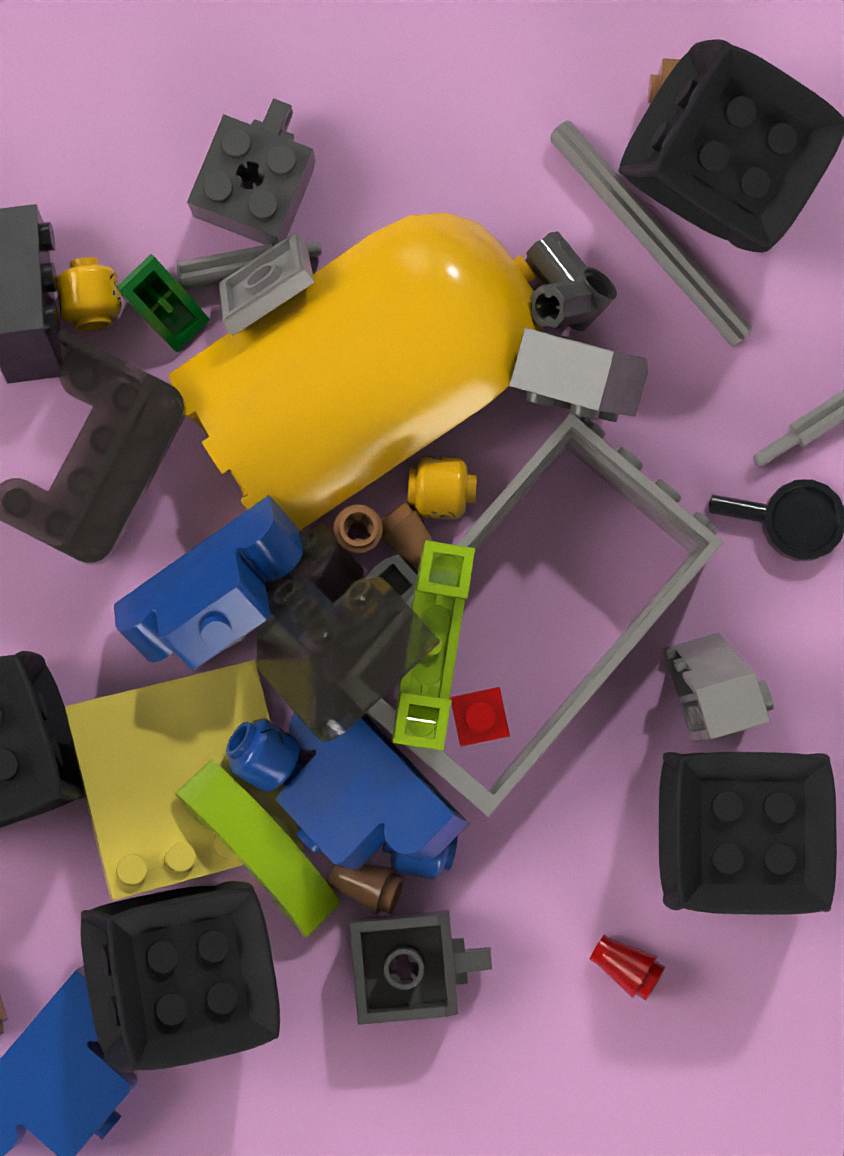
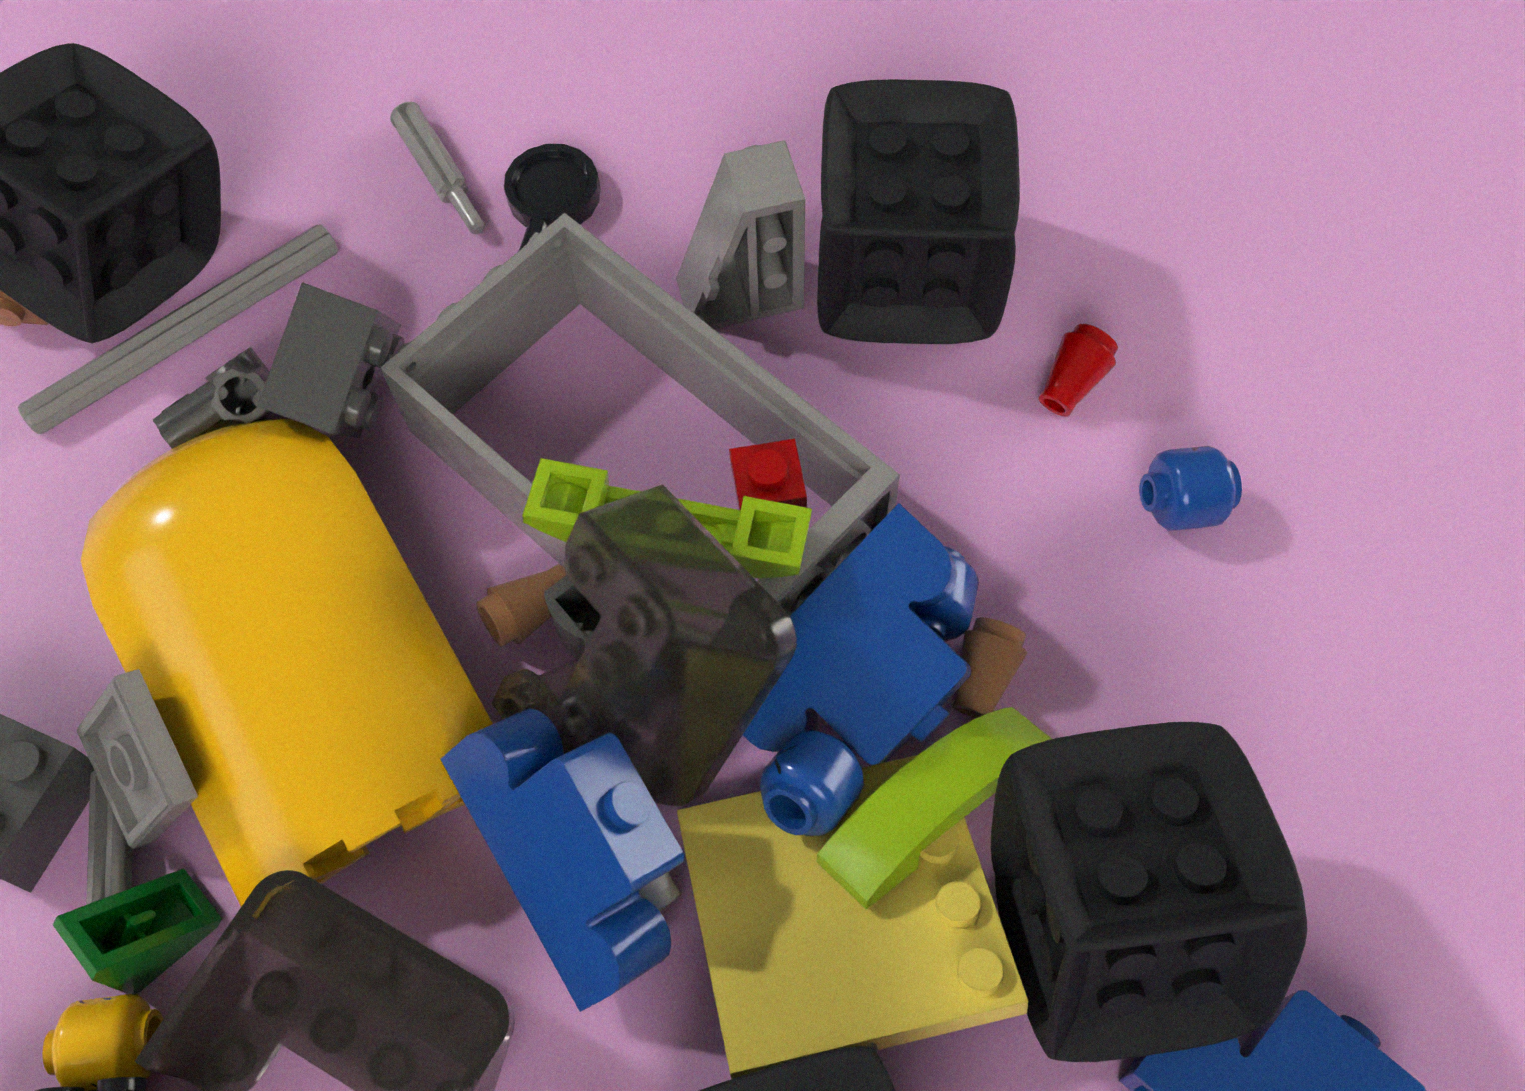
camera: 90 degrees left, 20 degrees down
medium nougat cone [334,504,383,553] -> none
dark grey hinge [349,910,493,1025] -> none
yellow head [408,456,477,519] -> none
none -> blue head [1139,446,1242,531]

